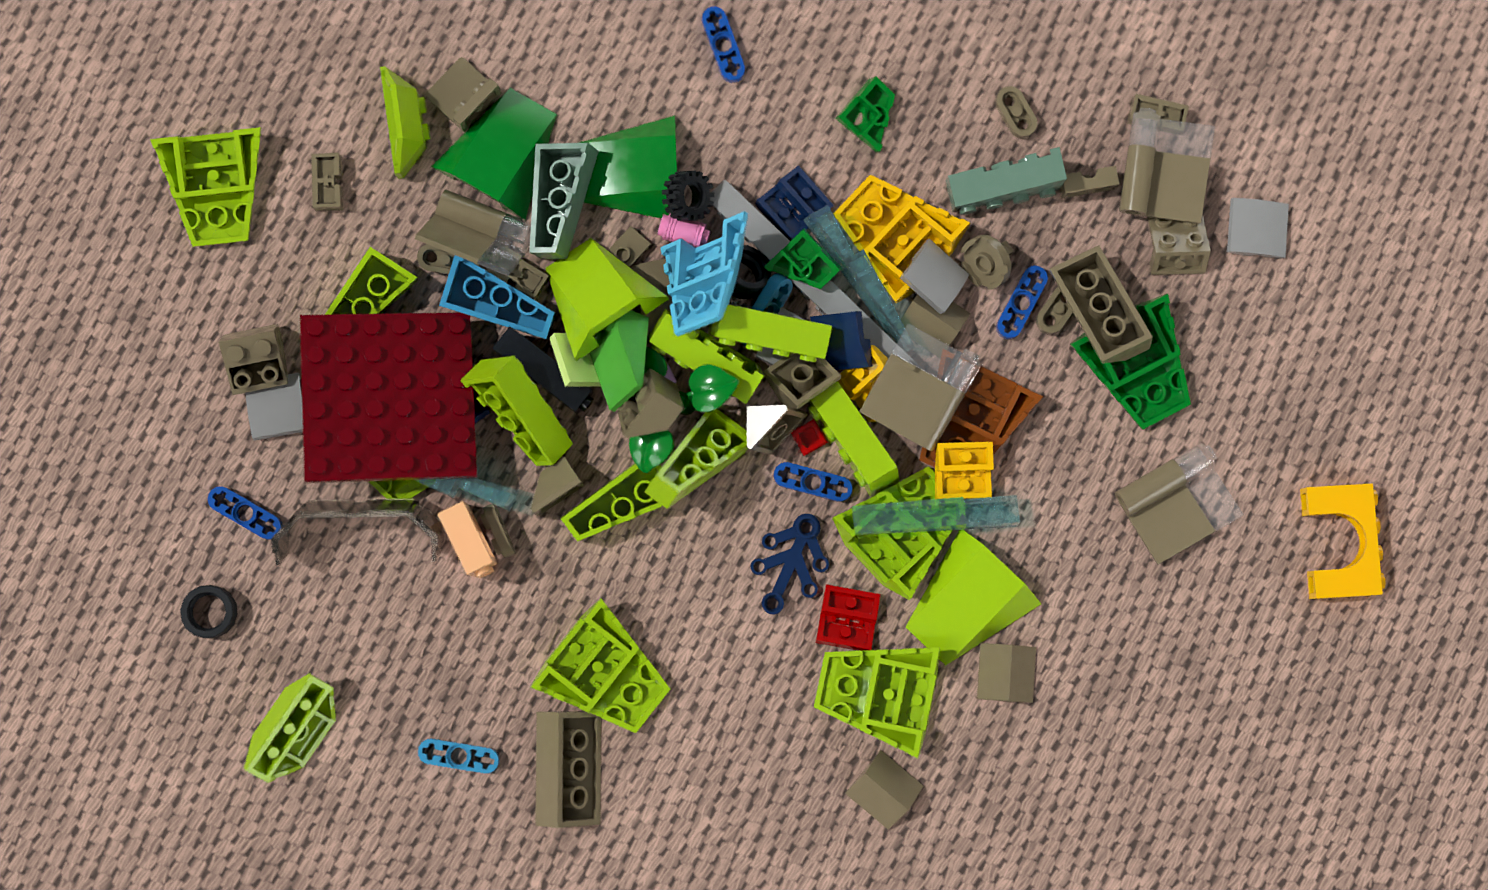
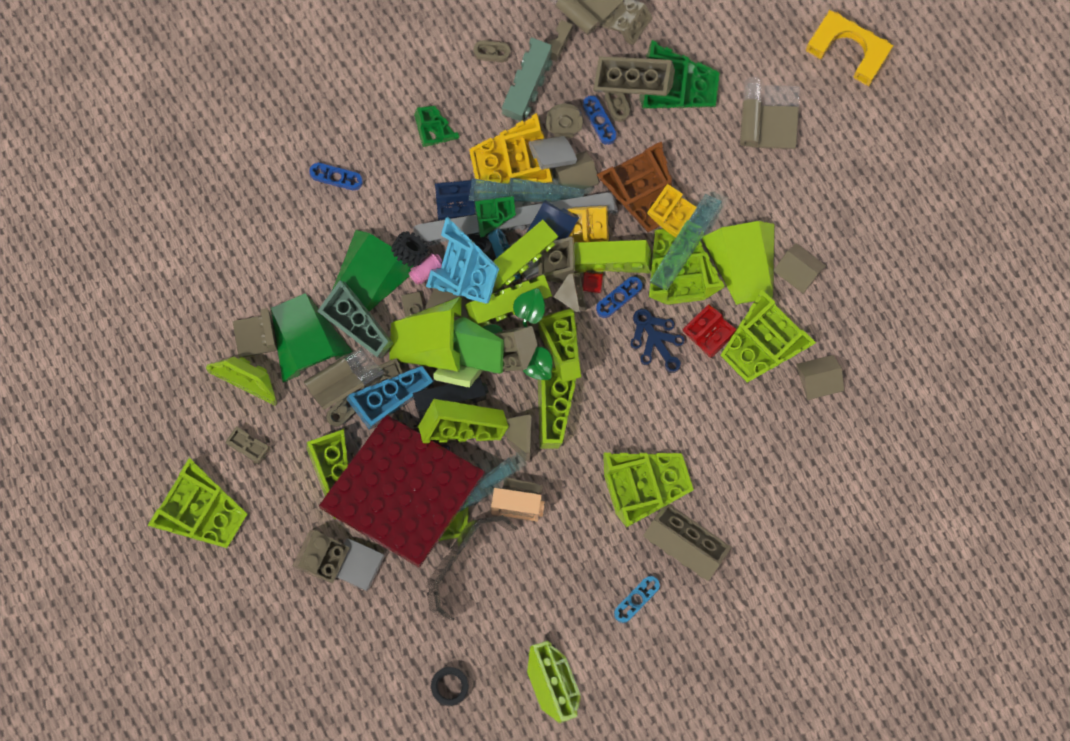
camera: 50 degrees left, 10 degrees down
blue beam [208,486,283,540] -> none
dark tan door [859,323,982,452] -> none

